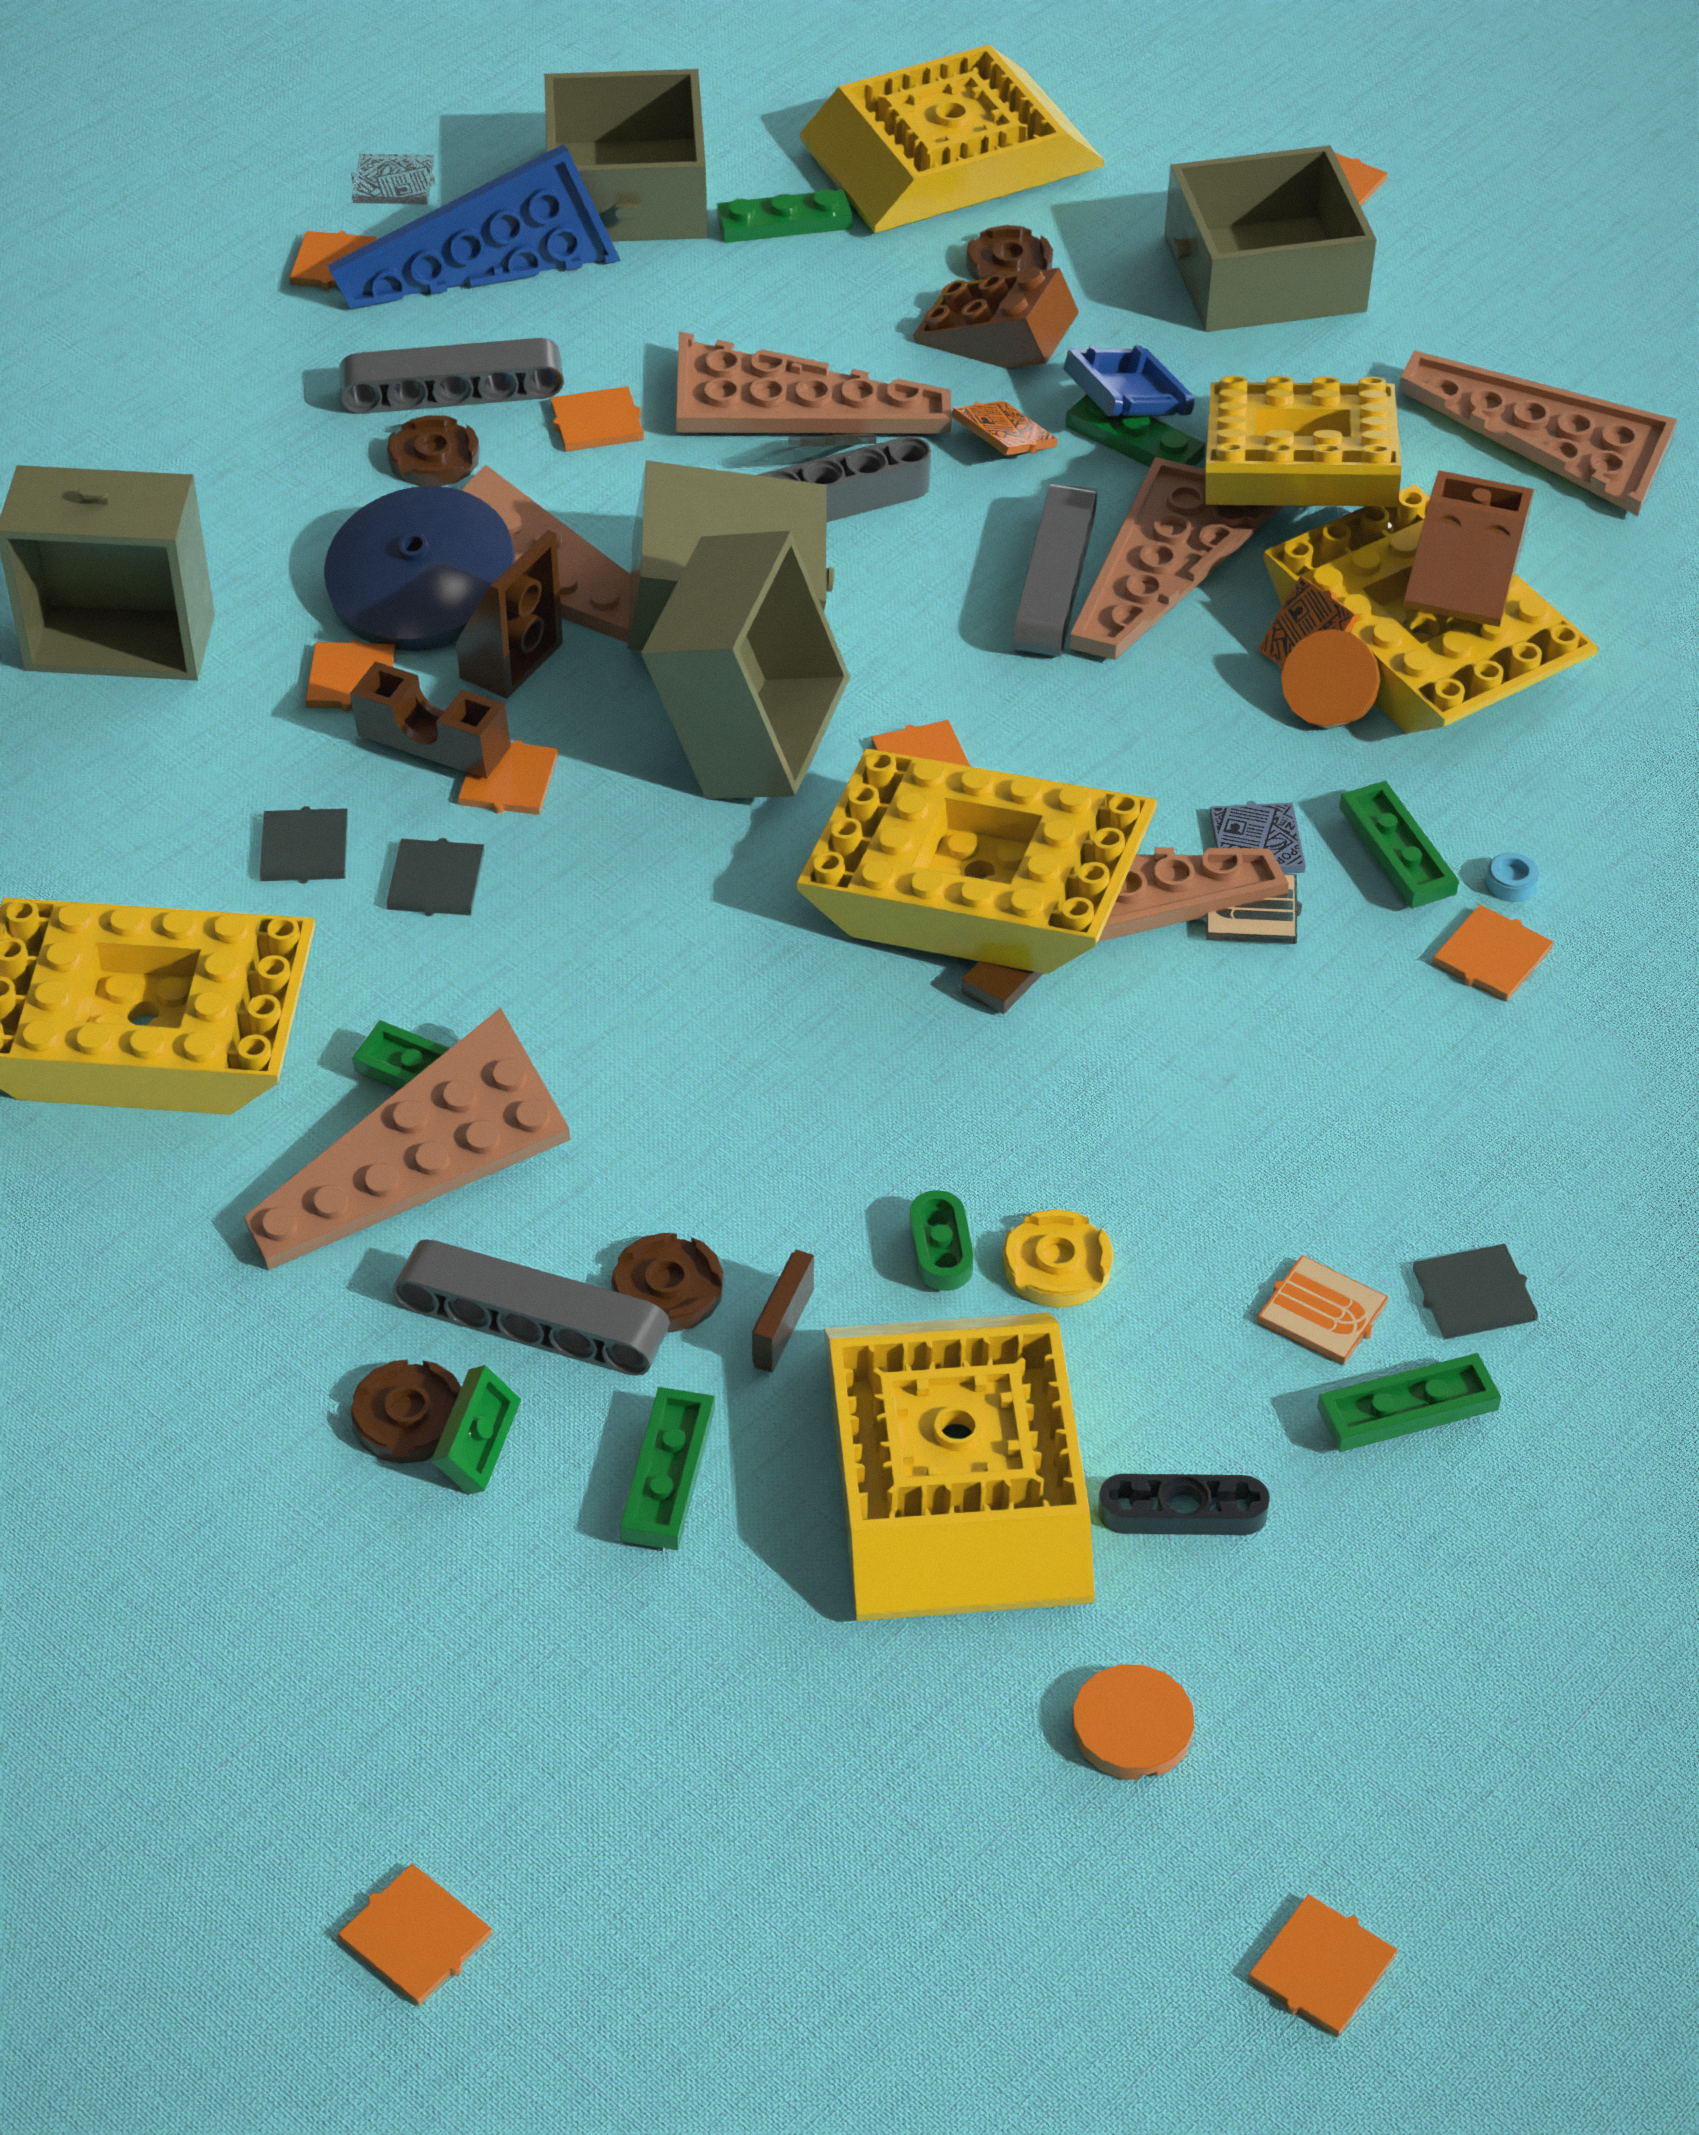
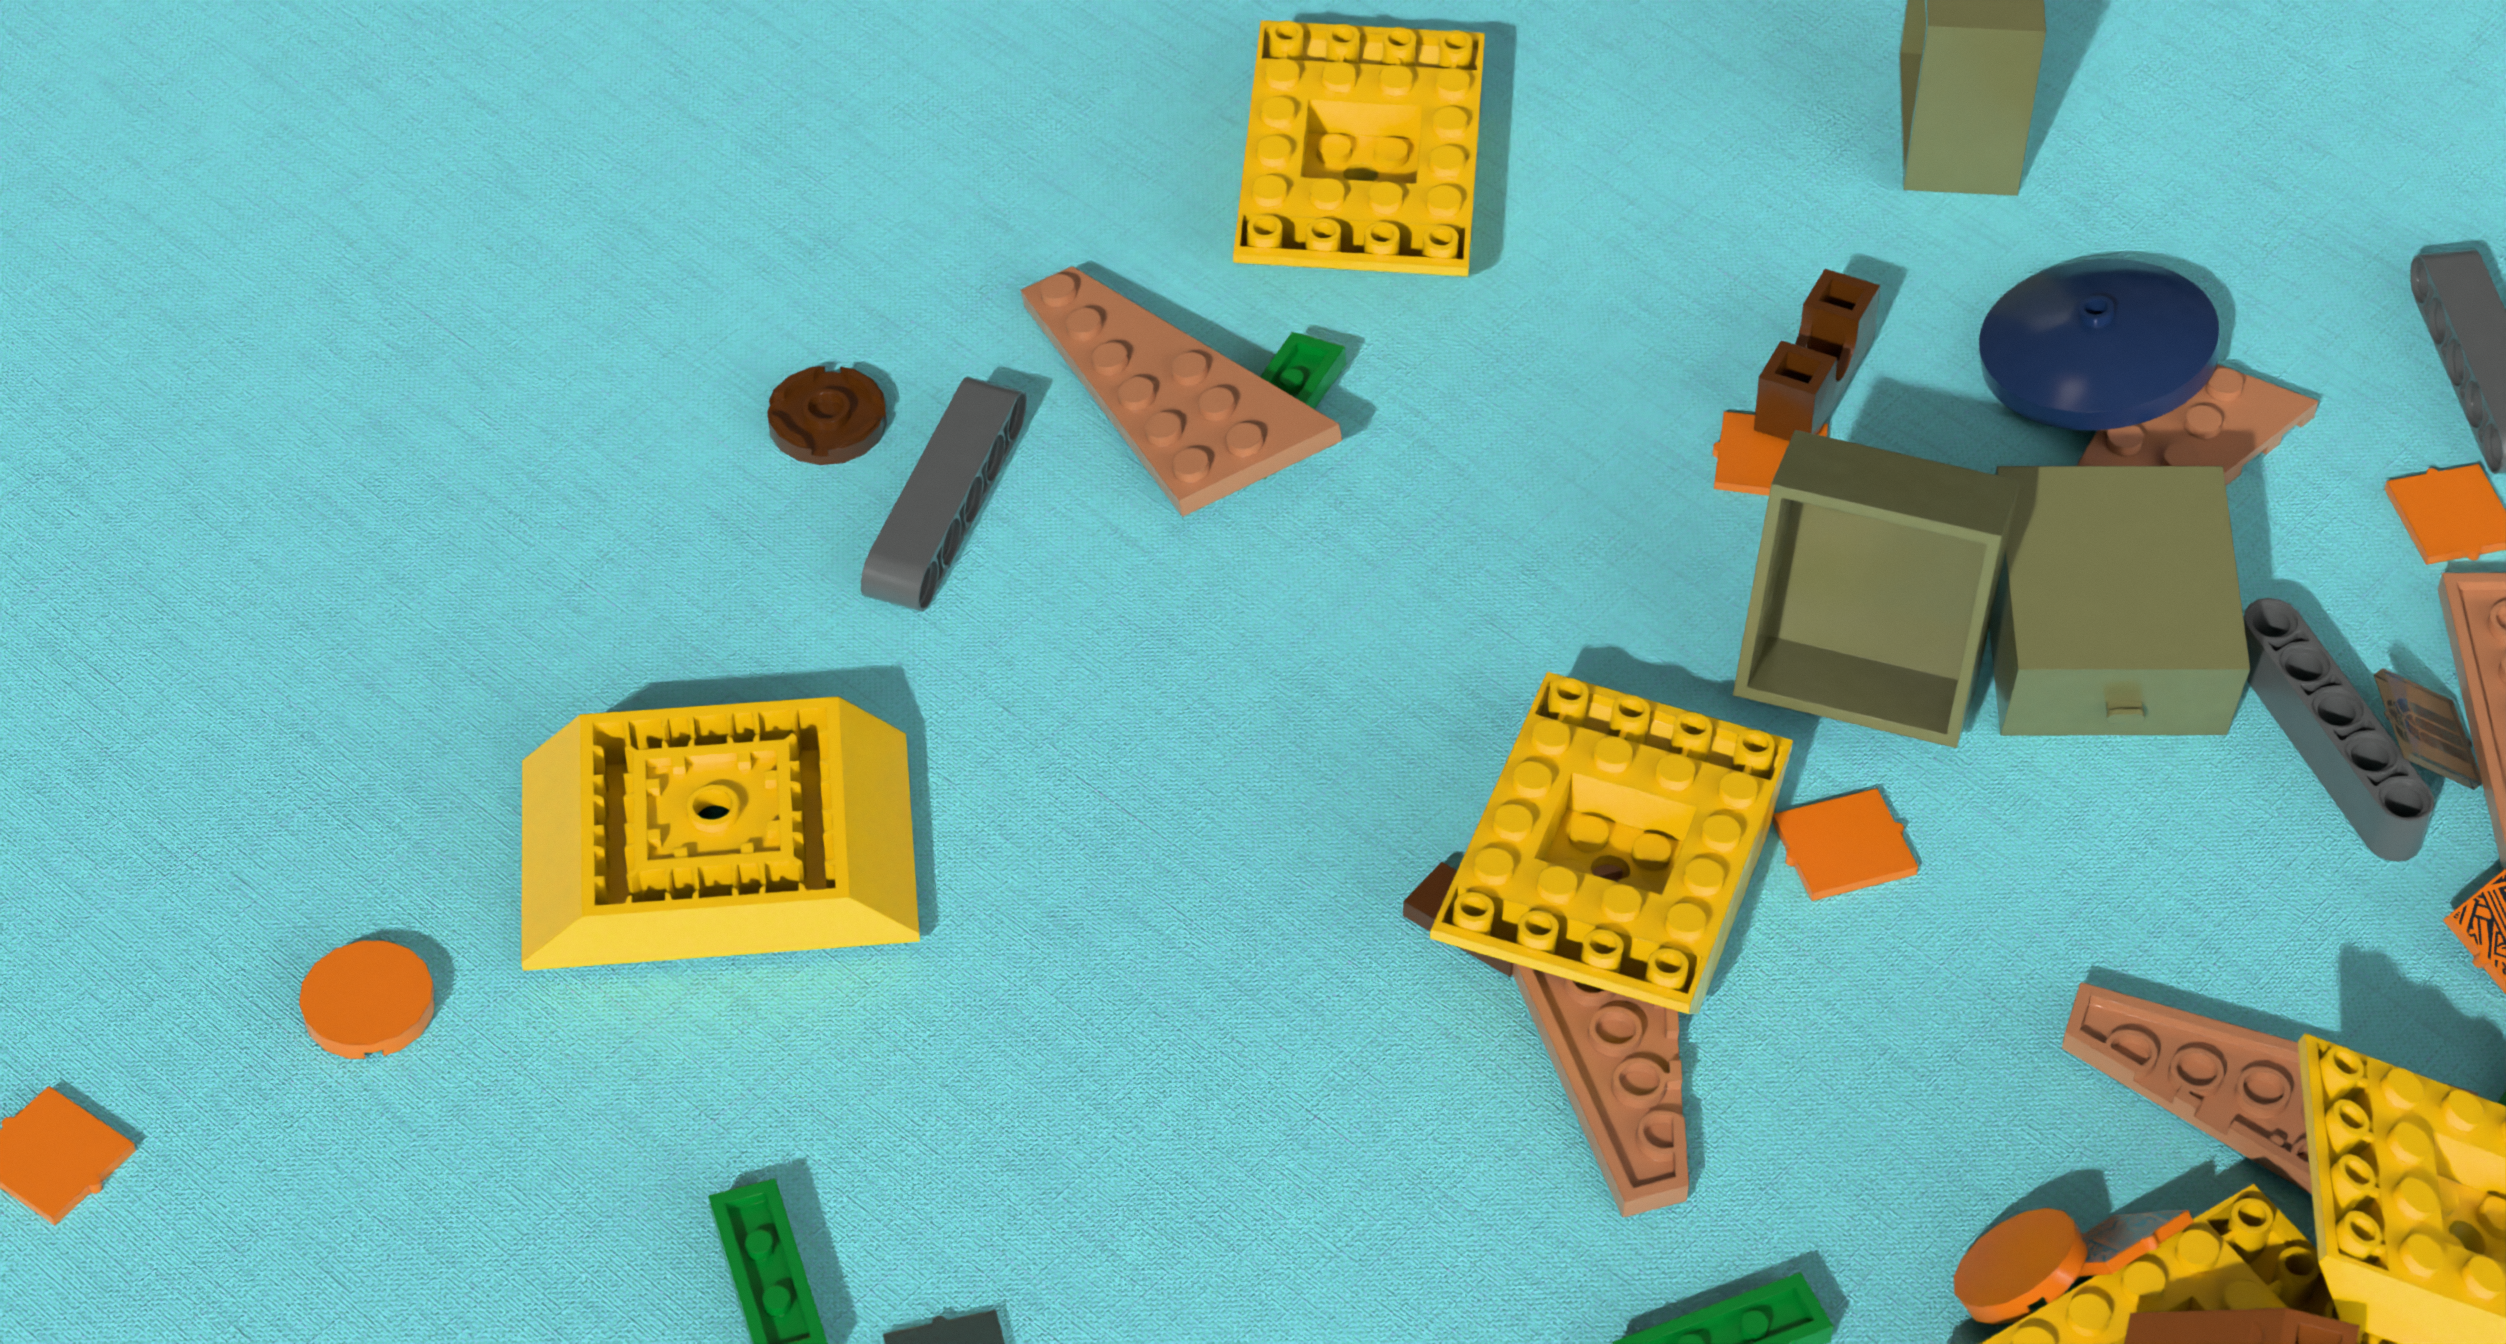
camera: 90 degrees right, 0 degrees up
clear smoke piece [260,806,348,884] -> none
orange piece [306,640,396,712] -> none
orange piece [338,1863,492,2006] -> none
clear smoke piece [386,838,485,916] -> none
reddish brown tile [387,415,480,487] -> none
green plate [431,1365,521,1495] -> none
reddish brown slope [456,530,563,699] -> none
reddish brown tile [611,1233,723,1332] -> none
green plate [620,1387,715,1550] -> none
reddish brown tile [752,1249,814,1373] -> none
green plate [909,1190,974,1291] -> none
yellow tile [1002,1209,1114,1308] -> none
dark grey beam [1013,483,1097,657] -> none
black beam [1098,1474,1270,1535] -> none
piece [1206,874,1302,944] -> none
sand blue piece [1210,801,1306,874] -> none
piece [1257,1255,1388,1365] -> none

